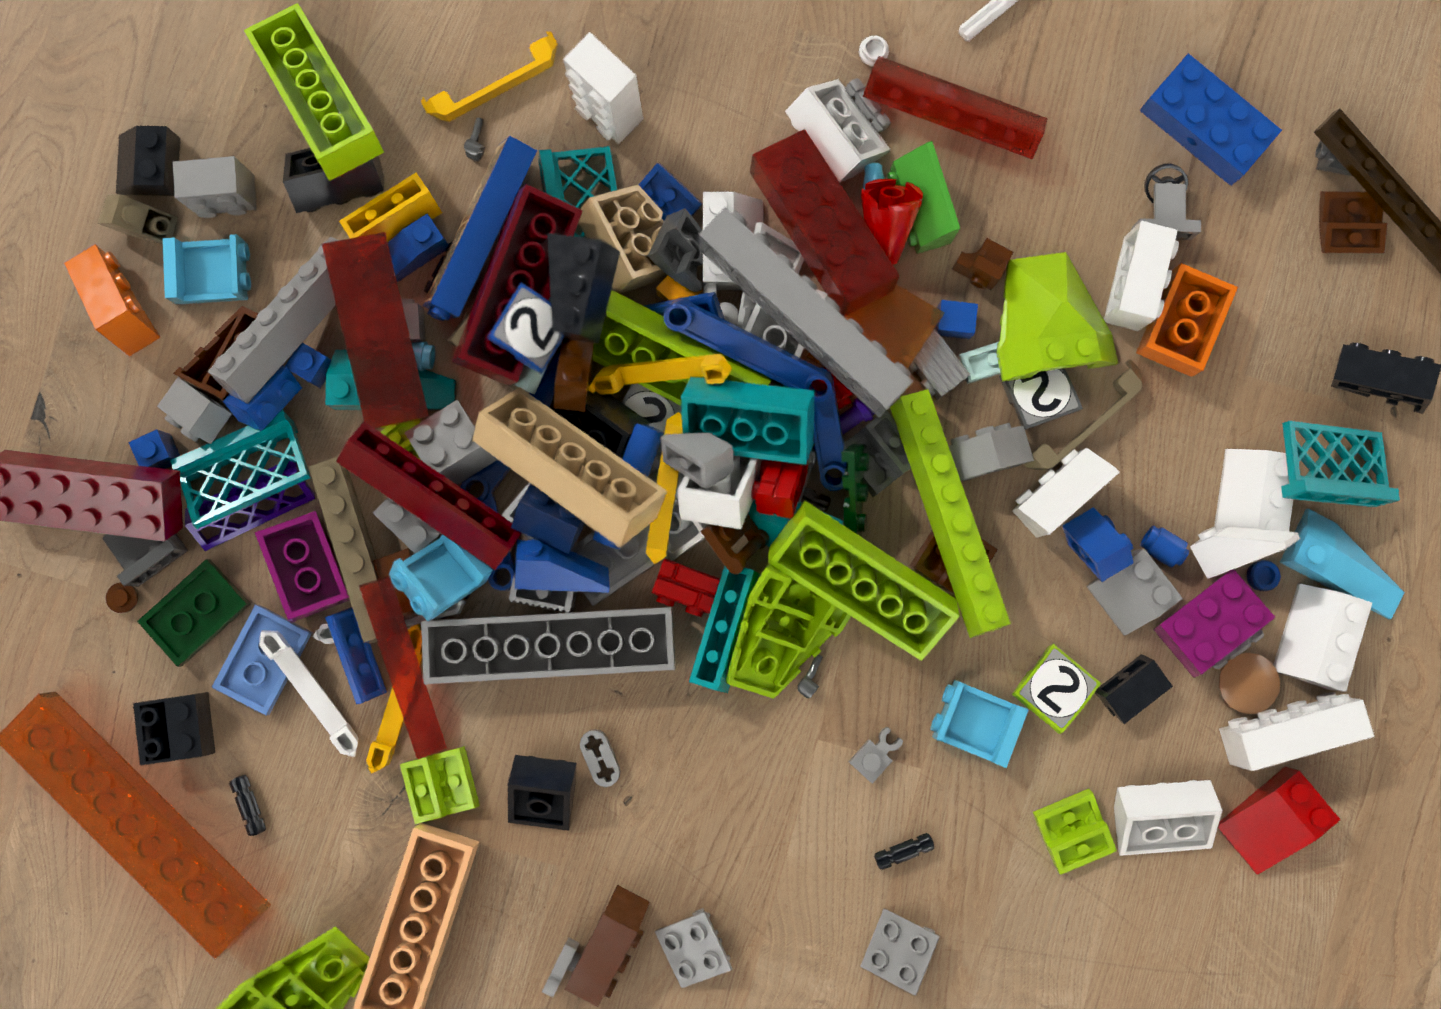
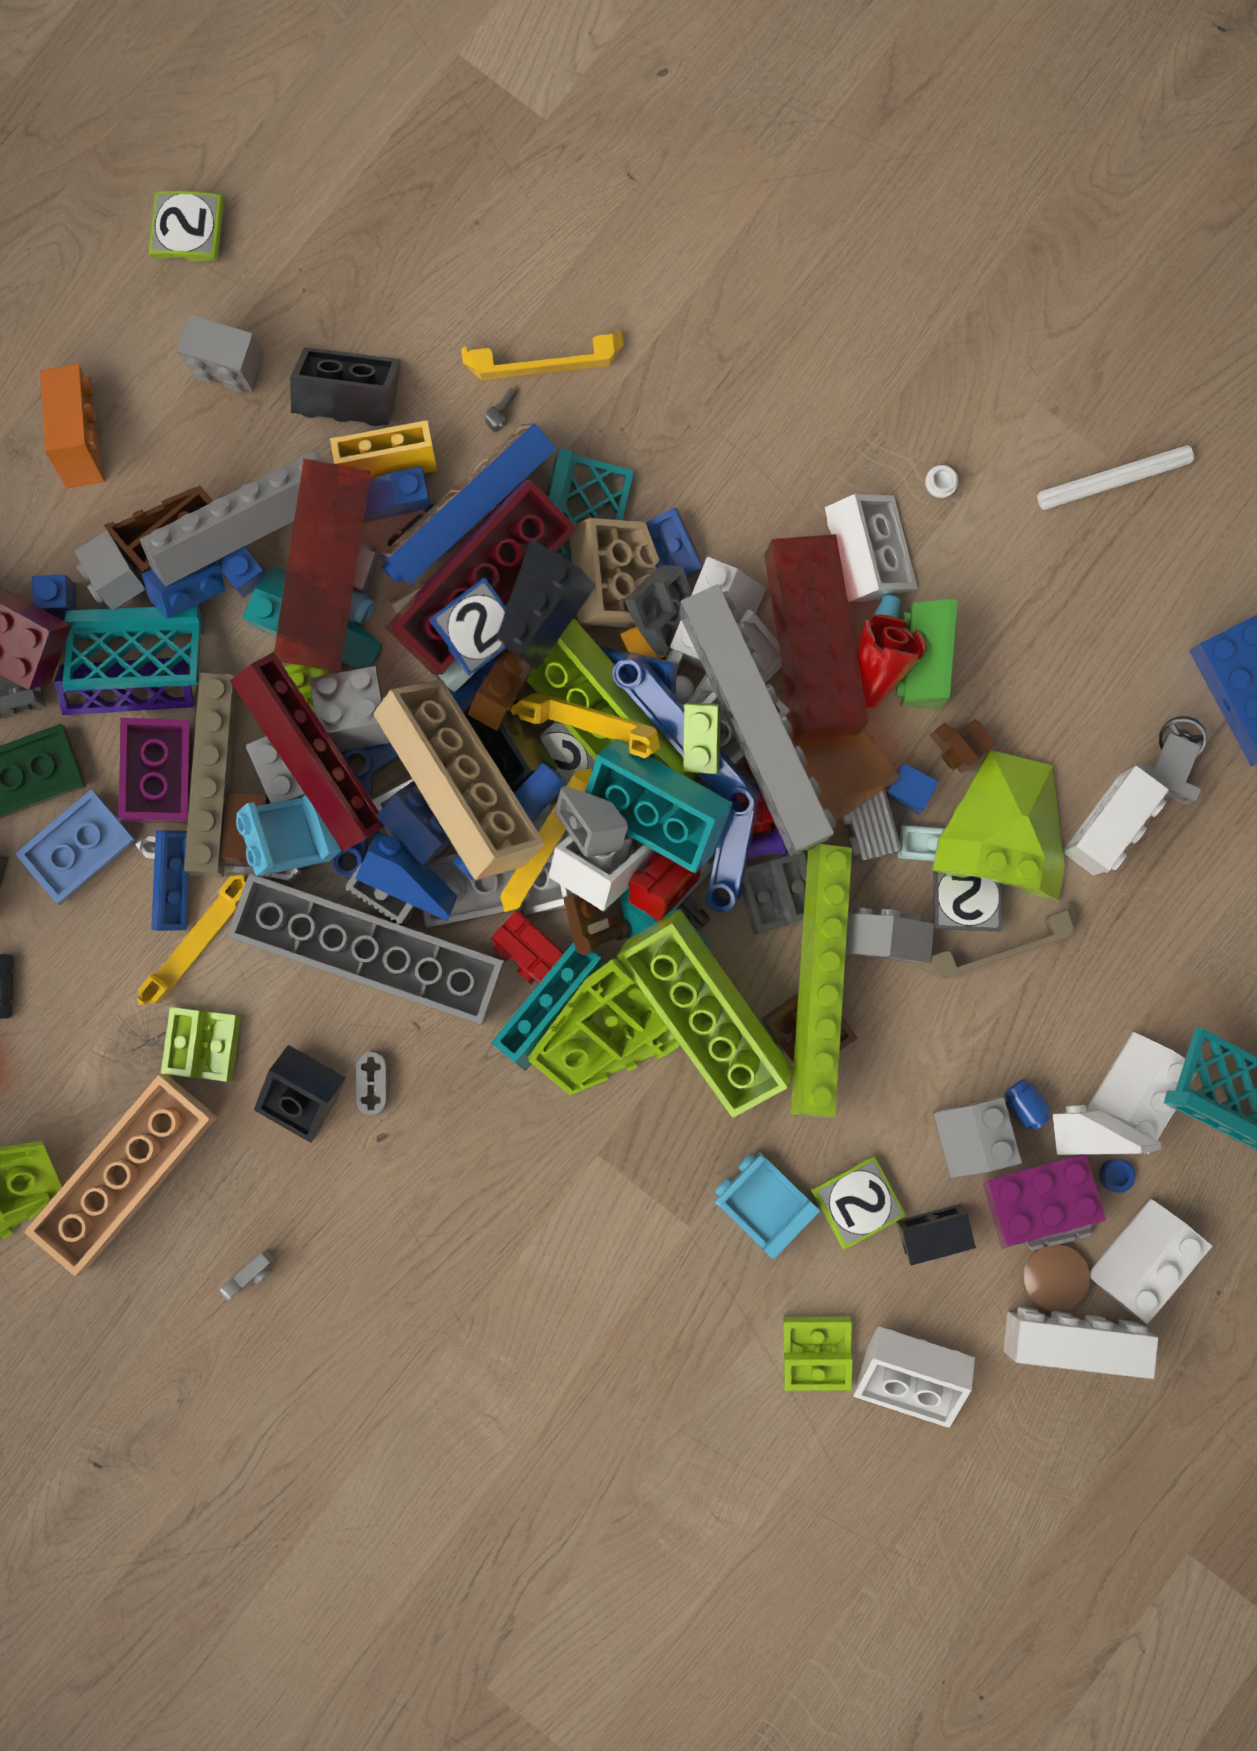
camera: 20 degrees right, 0 degrees up
dark tan slope [98,194,178,244] -> none
black slope [116,125,180,196] -> none
medium azure panel [163,234,251,305] -> none
lime brick [244,3,384,181] -> none
white piece [259,630,359,757] -> none
clear red tile [358,576,447,760] -> none
white brick [563,32,643,144] -> none
reddish brown wedge [564,885,650,1007] -> none
light grey hinge [655,908,733,988] -> none
dark grey hand [797,654,823,698] -> none
dark green wing [841,444,869,536] -> none
light grey axle [845,78,891,133] -> none
light grey plate [848,727,903,784] -> none
light grey hinge [860,908,940,996] -> none
clear red brick [863,56,1047,159] -> none
black axle [874,833,935,870] -> none
white slope [1012,448,1120,538] -> none
blue brick [1063,507,1134,582] -> none
orange brick [1136,263,1238,377] -> none
red slope [1218,766,1341,875] -> none
medium azure wedge [1280,508,1405,619] -> none
none -> slope [149,191,224,262]
none -> lime plate [683,702,721,774]

